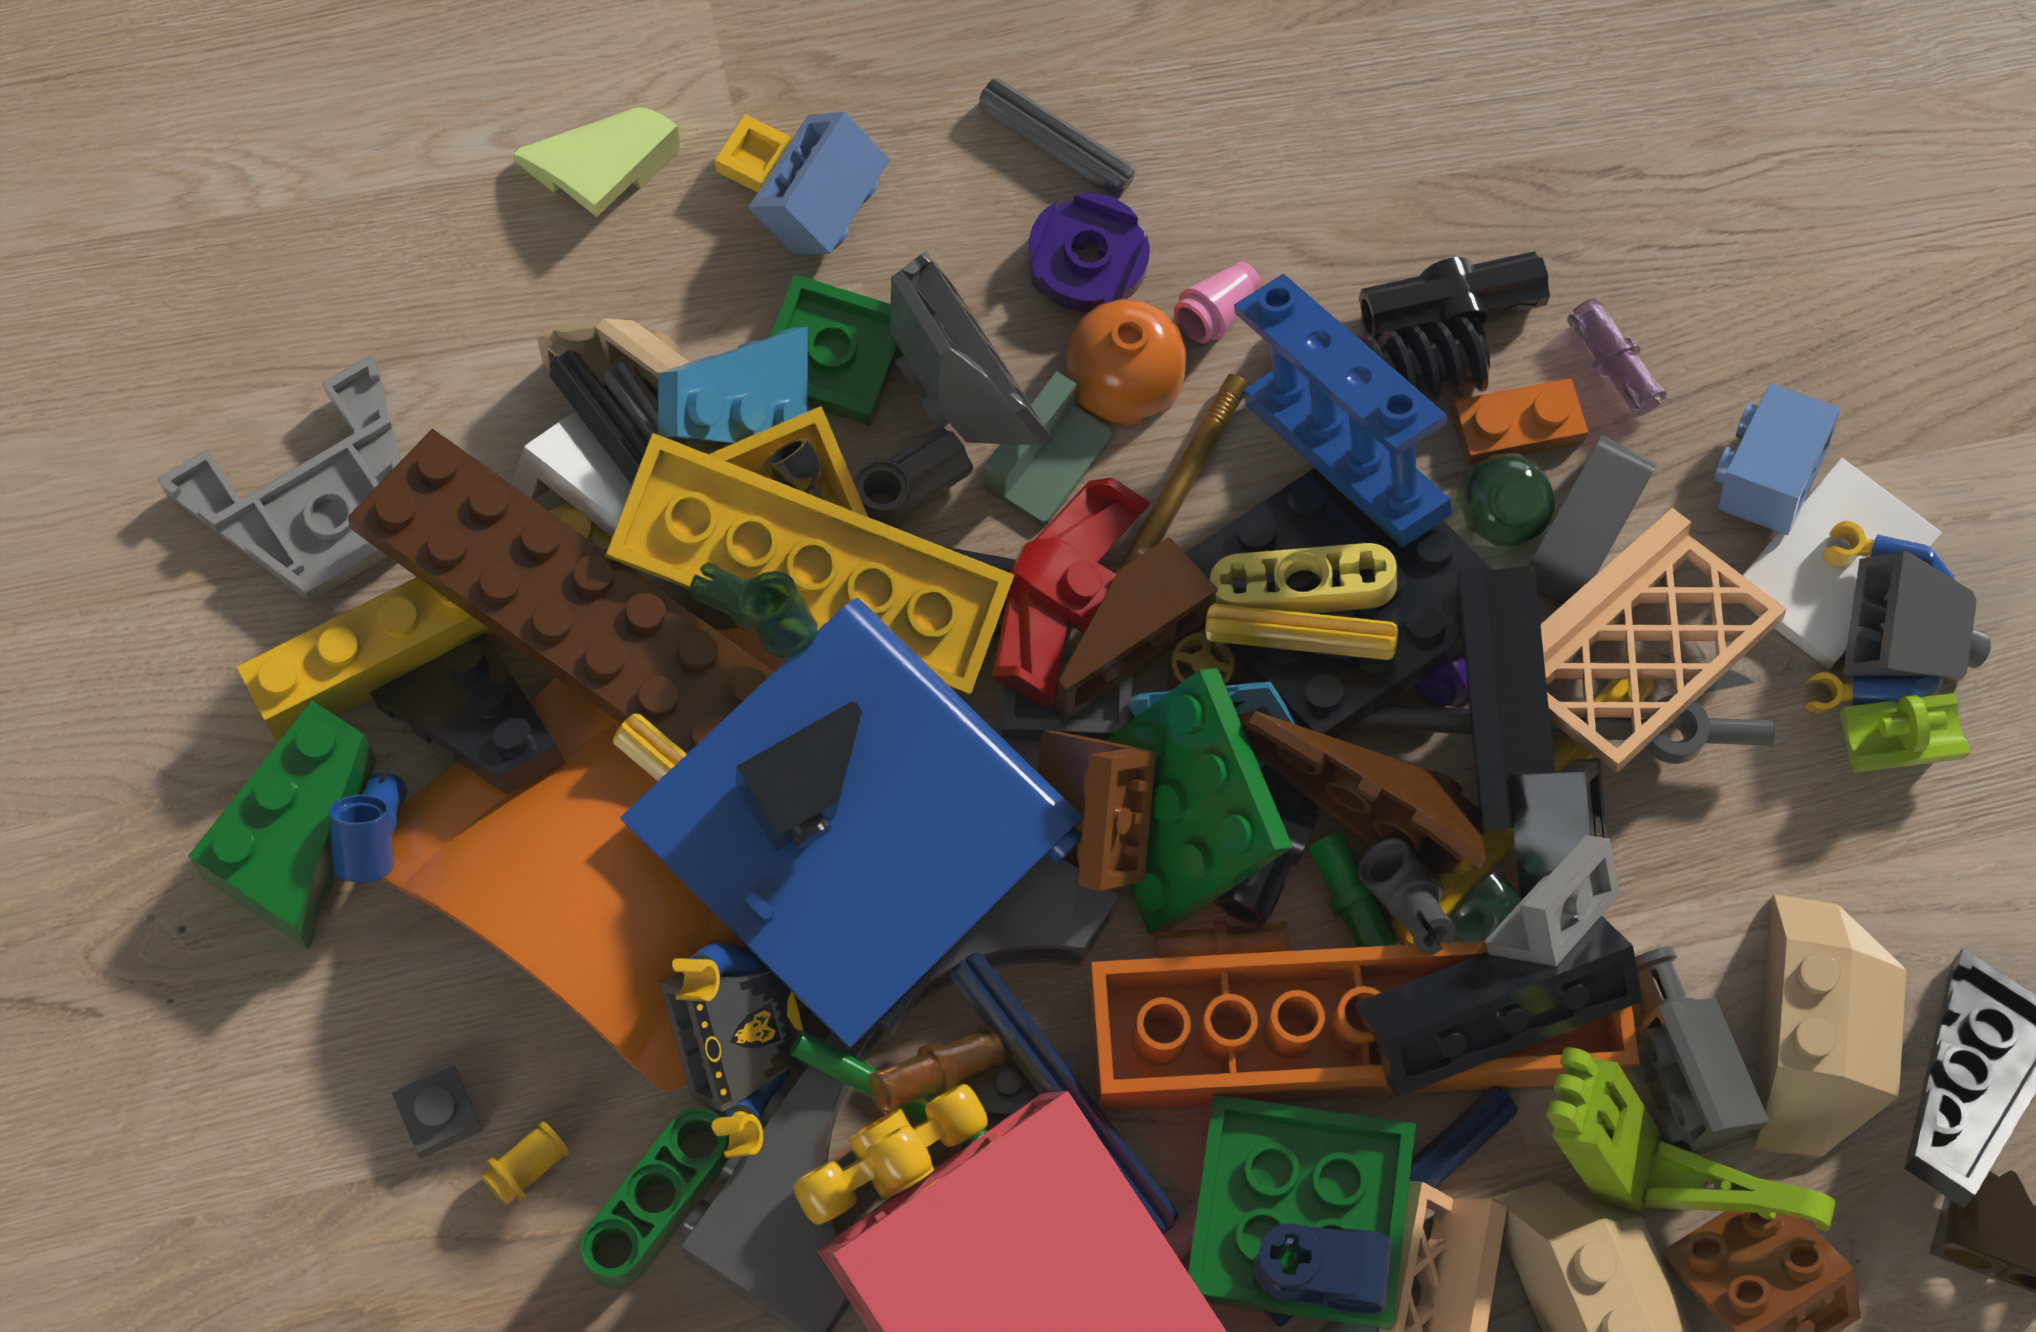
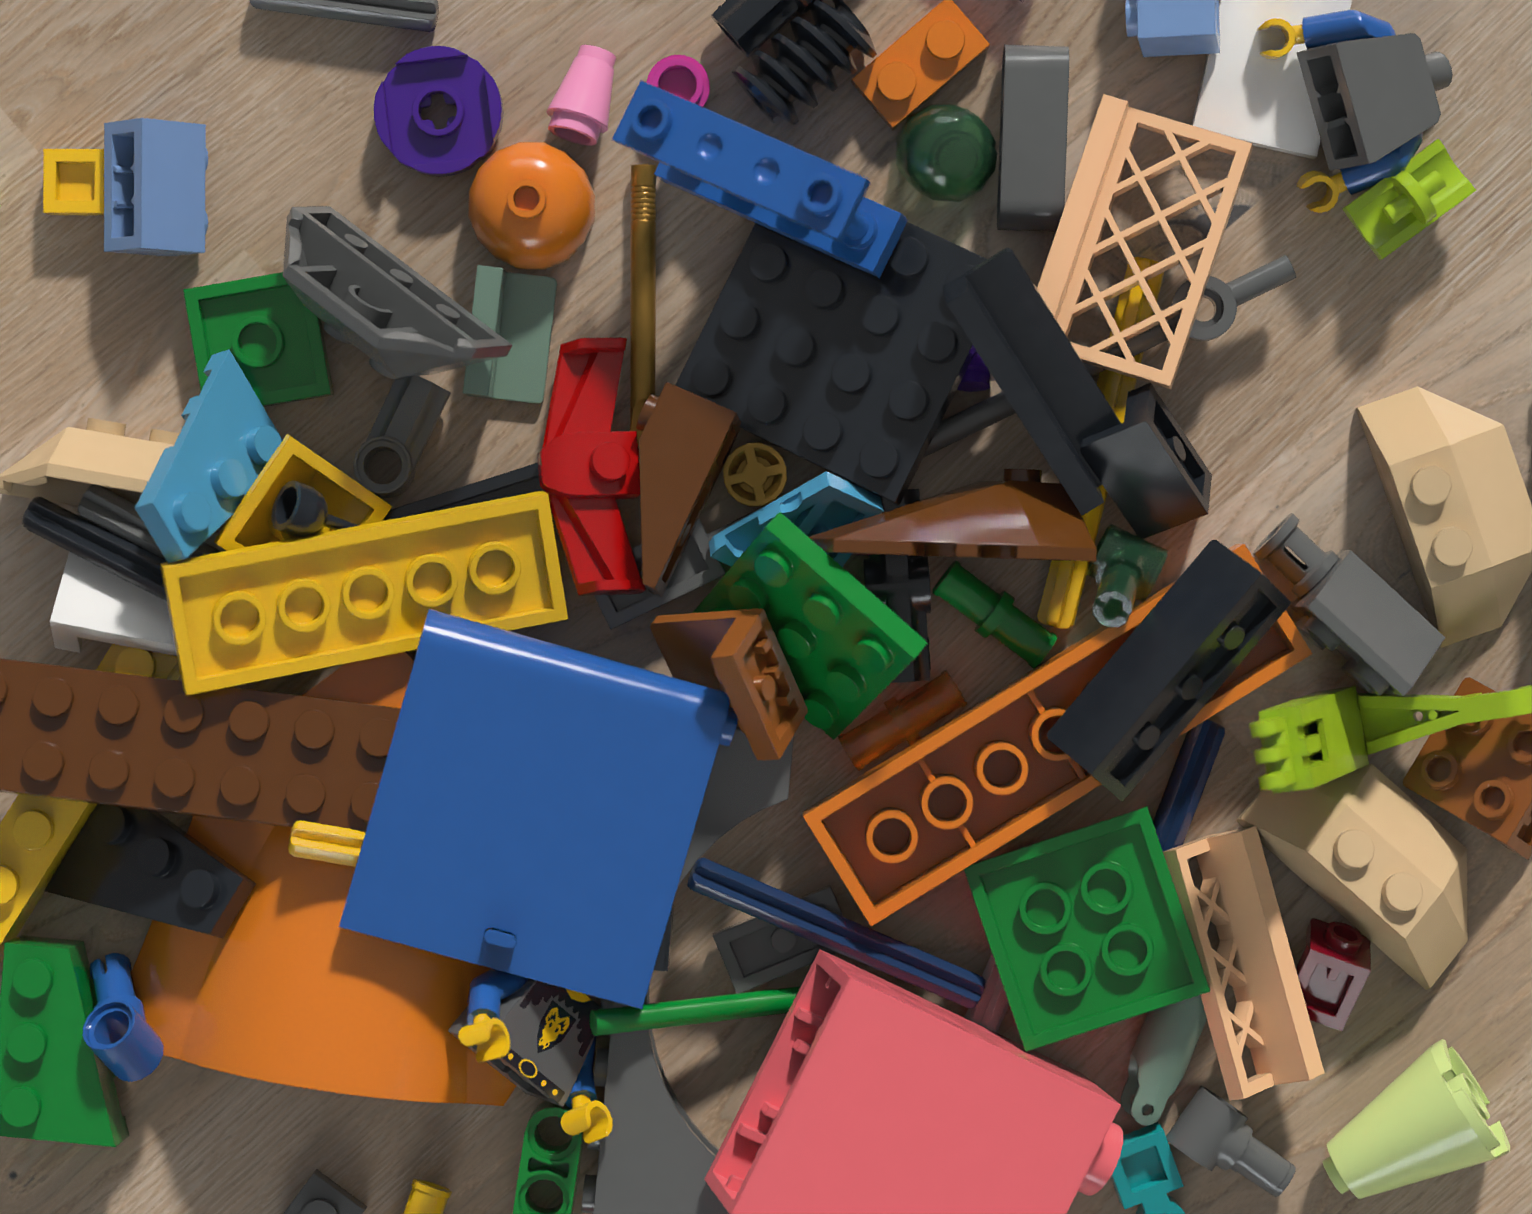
camera: 20 degrees left, 20 degrees up
clear green pin [690,562,818,659] -> none
black slope [735,700,862,851] -> none
yellow gear [793,1084,988,1225] -> none
clear orange pin [868,1025,1006,1114] -> none
yellow axle [1205,604,1398,660] -> none
light yellow beam [1210,543,1397,614] -> none
dark blue piece [1253,1223,1391,1315] -> none
dark grey pin [1358,837,1456,954] -> none
light grey panel [1485,835,1620,967] -> none

